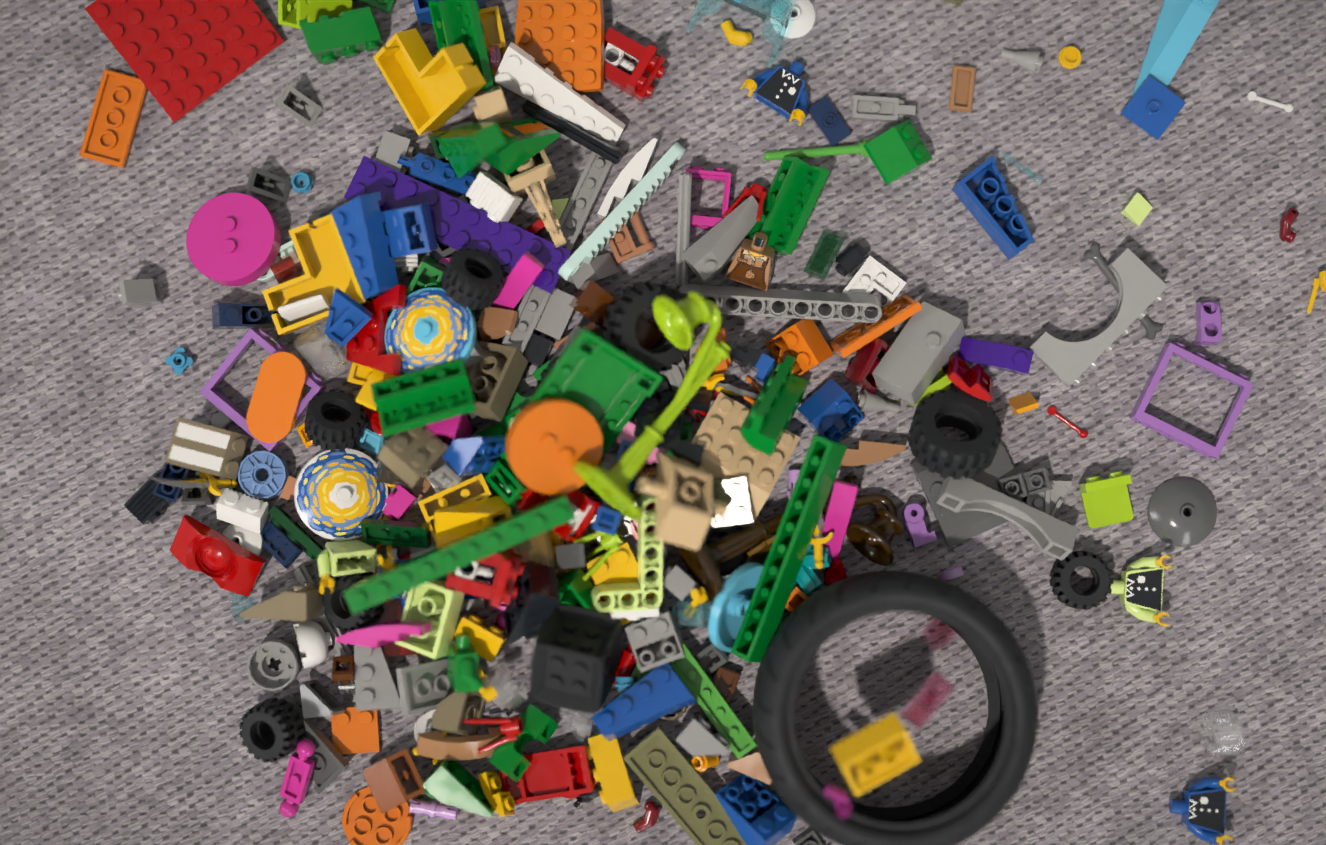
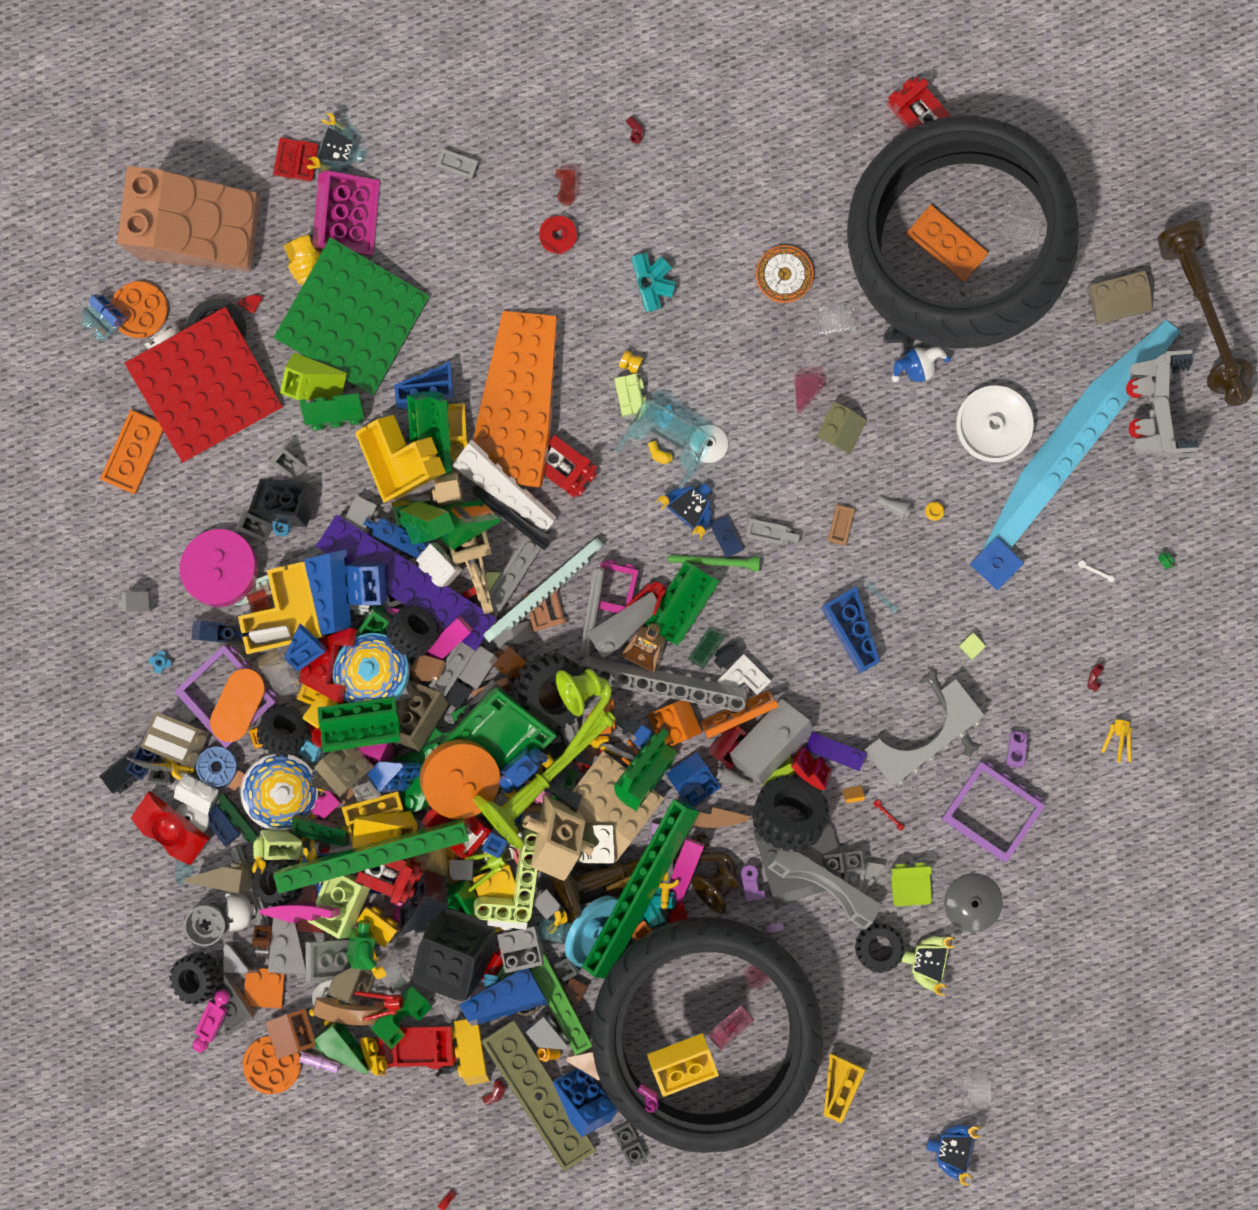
camera: 10 degrees right, 0 degrees up
green tile [485,460,528,507] -> none
clear pink tile [488,45,501,69] -> none
white slope [597,138,658,219] -> none
green slope [863,120,932,185] -> none
none -> black slope [248,479,319,527]
none -> blue torso [499,747,555,800]
none -> yellow wedge [824,1053,867,1124]

